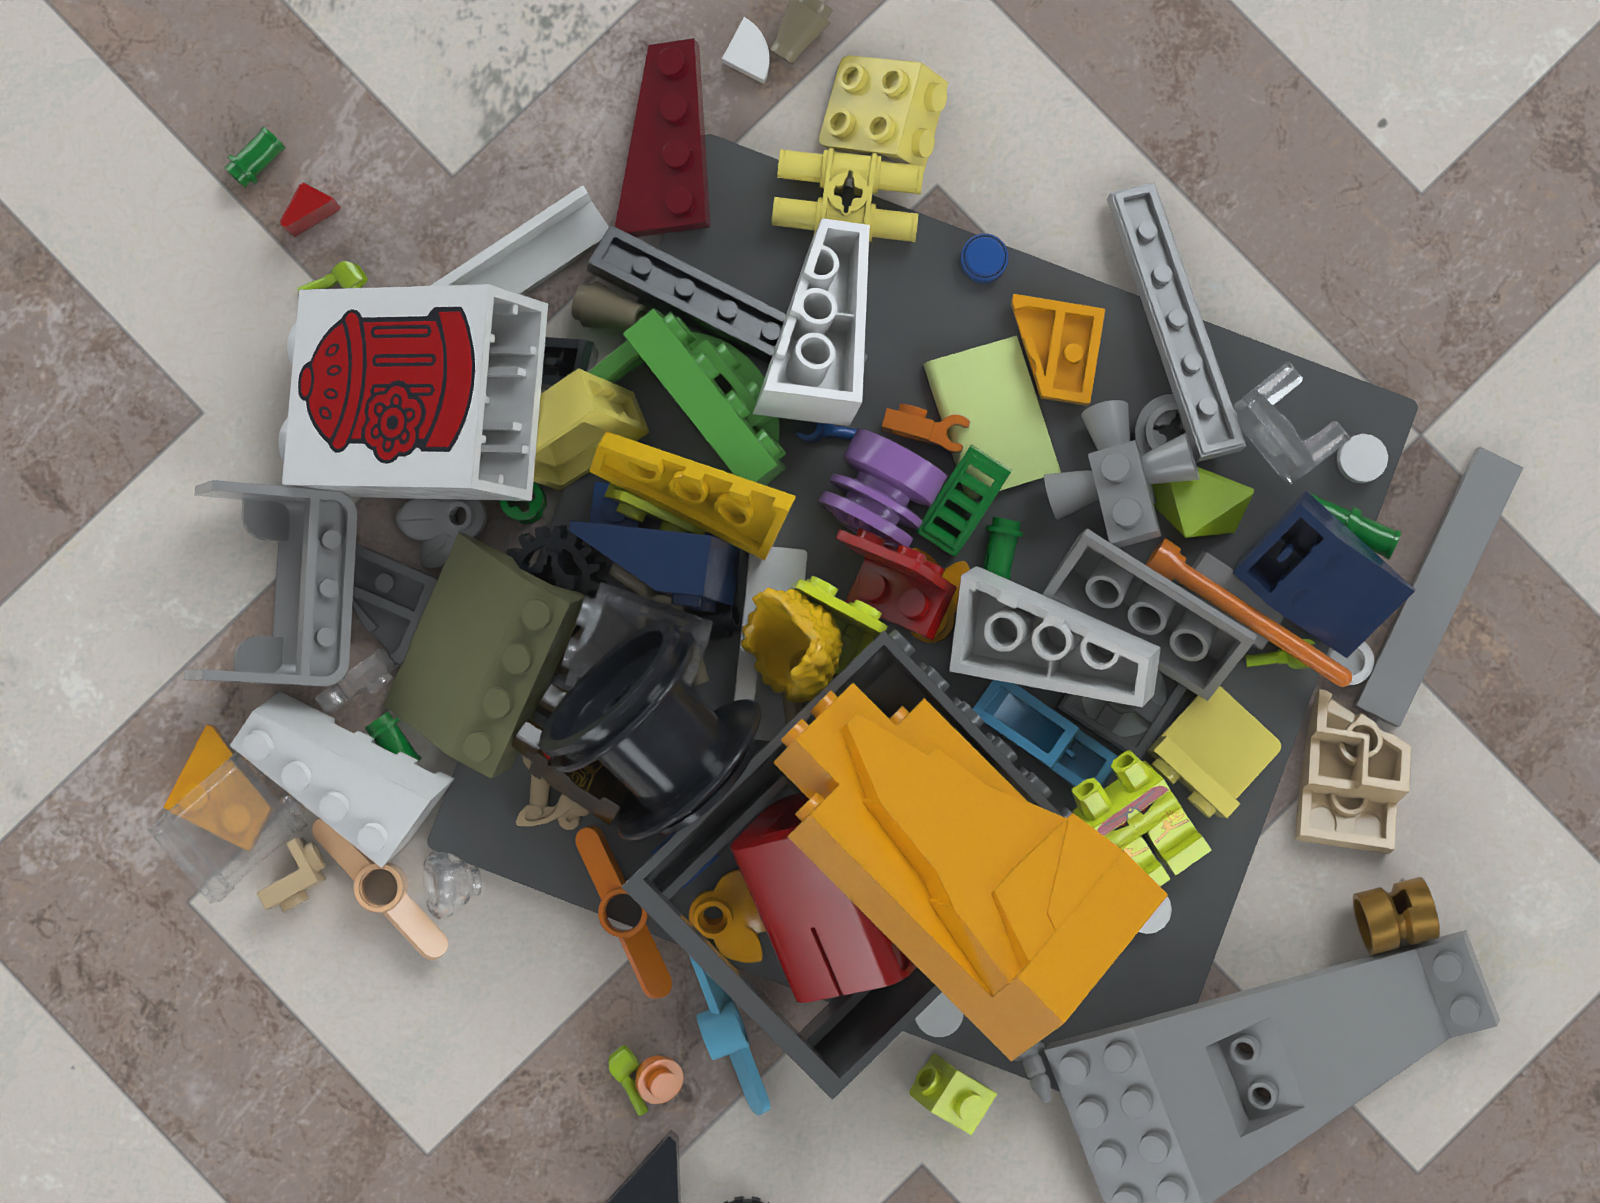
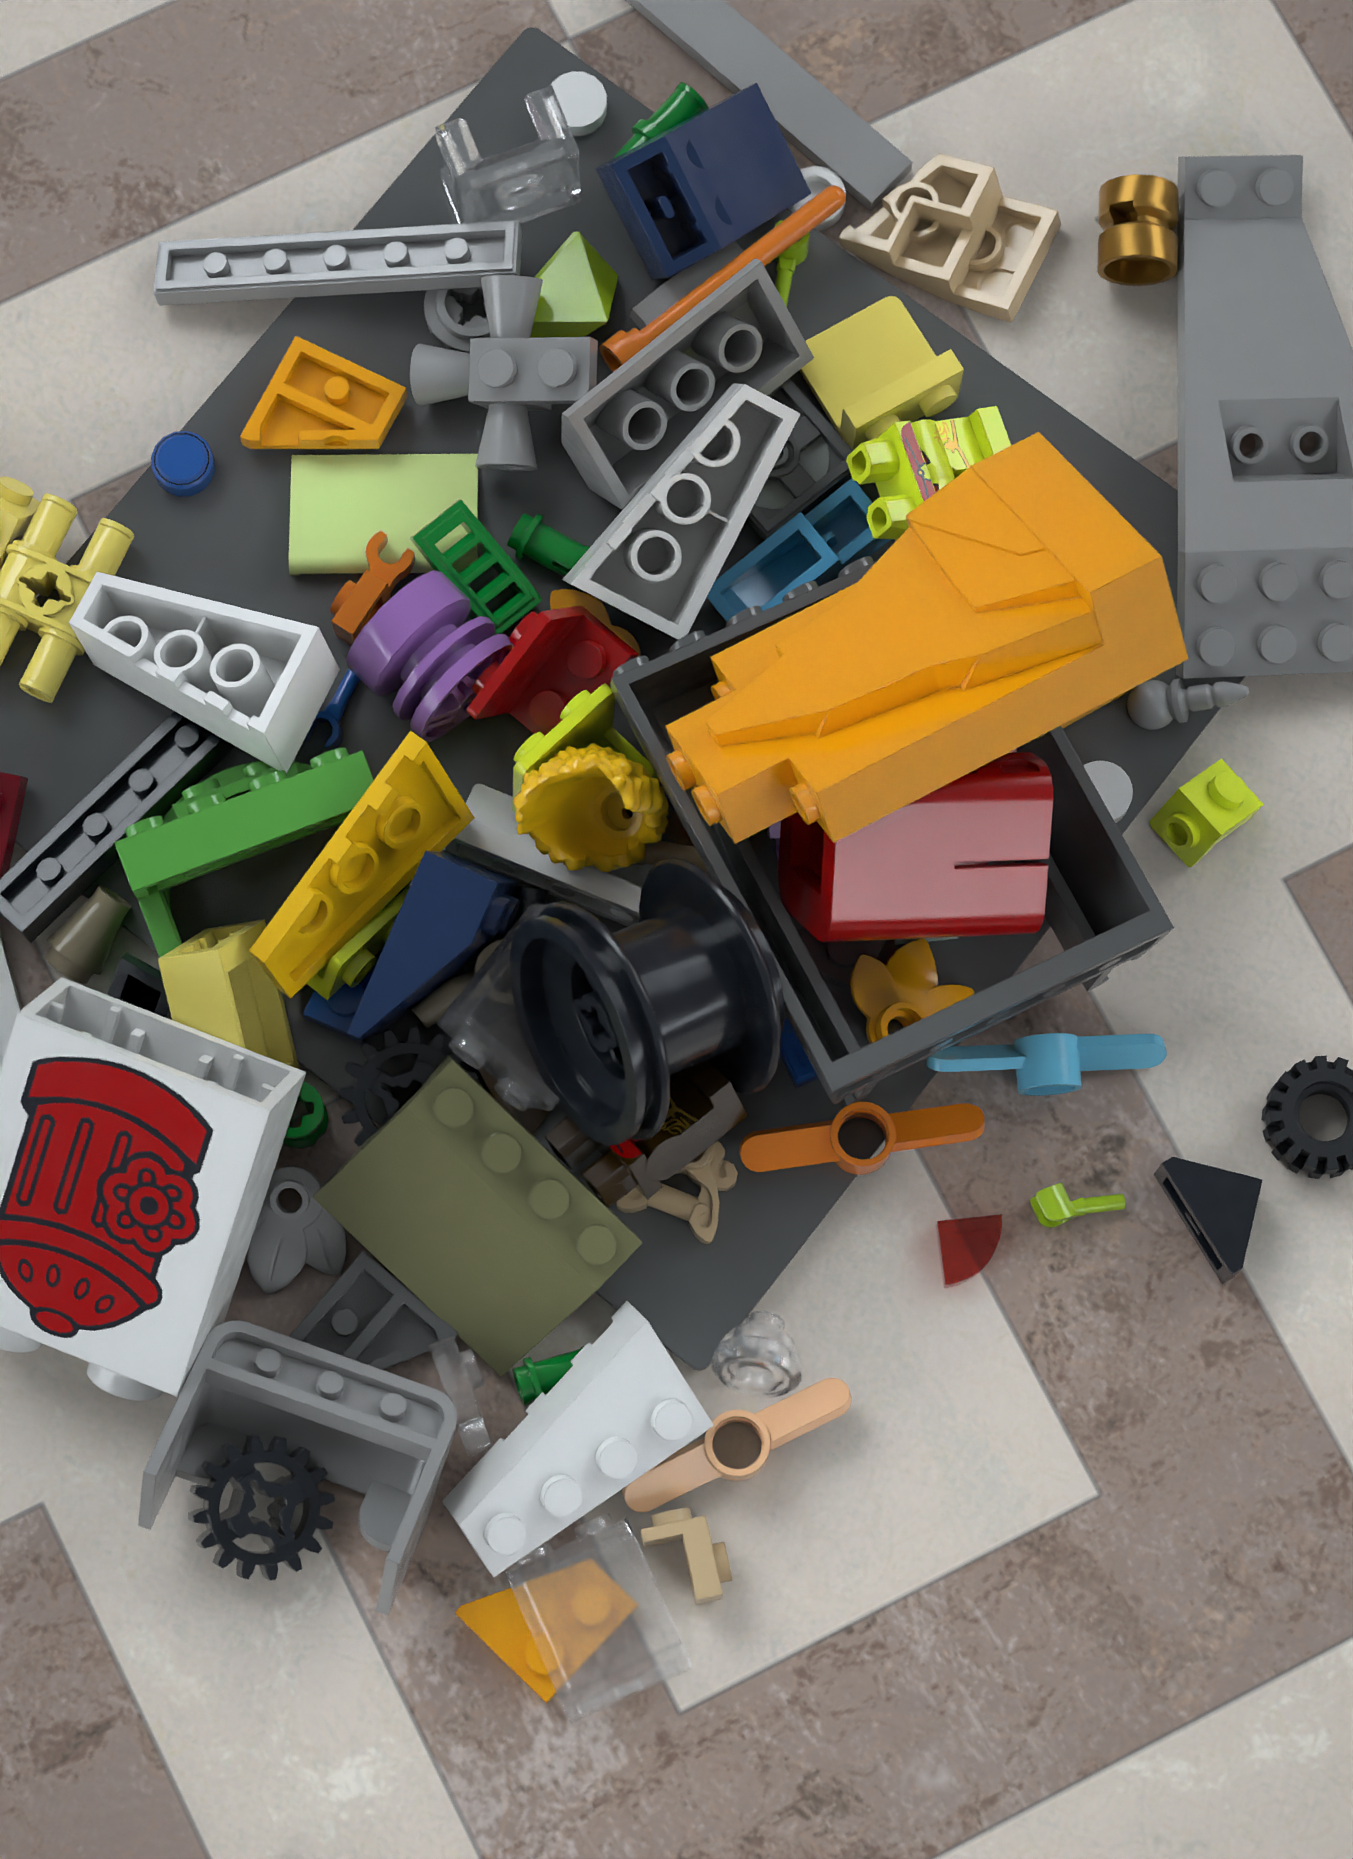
camera: 75 degrees left, 10 degrees down
orange plate [635,1056,684,1104] -> none
none -> black gear [188,1434,335,1580]
none -> clear red tile [936,1214,1002,1288]

